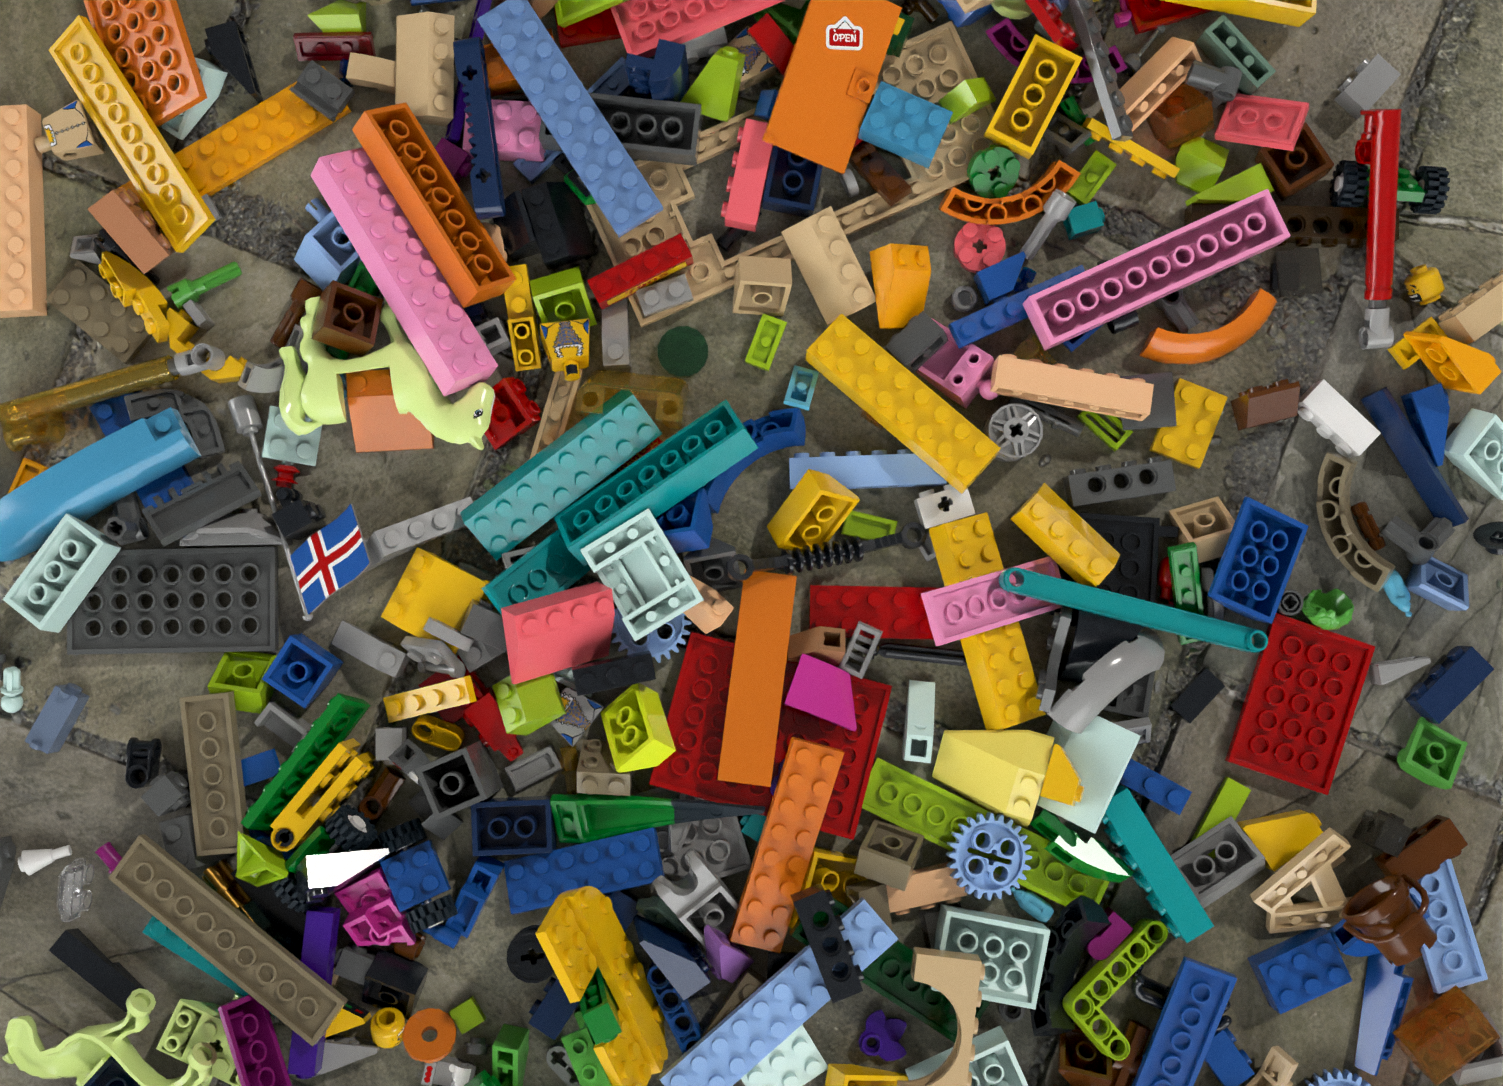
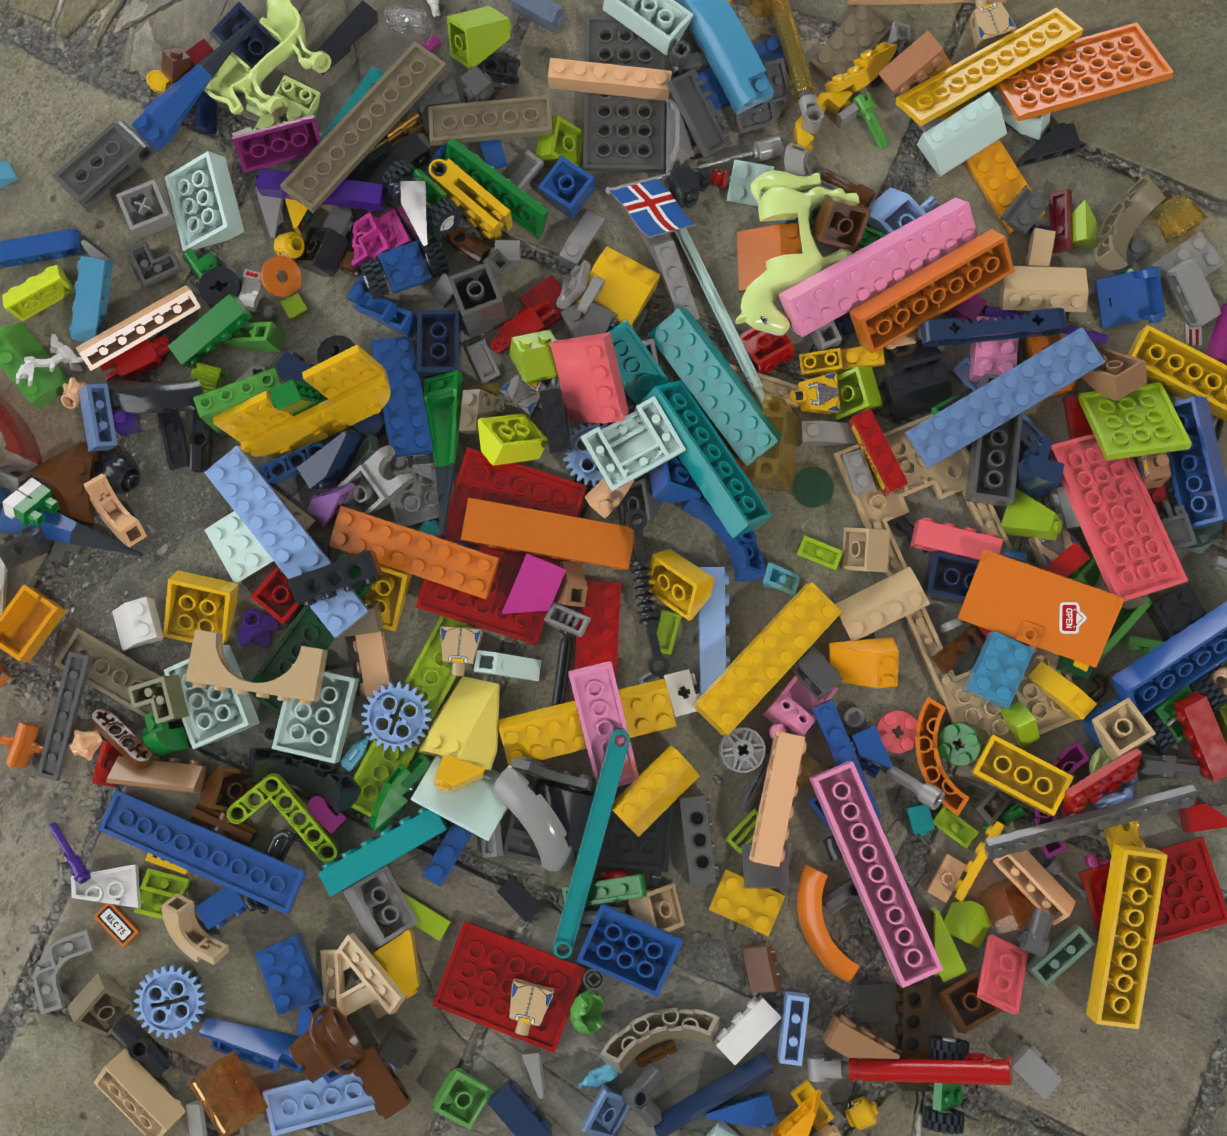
camera: 90 degrees right, 5 degrees down
lime slope [235,831,289,887] -> none
yellow plate [383,675,477,723] -> none
yellow piece [411,715,465,751] -> none
dark tan slope [854,819,924,891] -> none
none -> red brick [250,566,304,626]
none -> tan torso [440,626,483,676]
none -> lime slope [447,6,511,69]
none -> tan torso [509,978,555,1036]
none -> light nougat brick [548,58,672,101]
none -> light aqua axle [674,228,771,409]
none -> light blue brick [777,991,810,1066]
none -> medium nougat slope [822,1014,900,1059]
none -> light aqua slope [917,92,1007,177]
none -> light nougat plate [926,854,967,903]
none -> yellow slope [1026,661,1097,721]

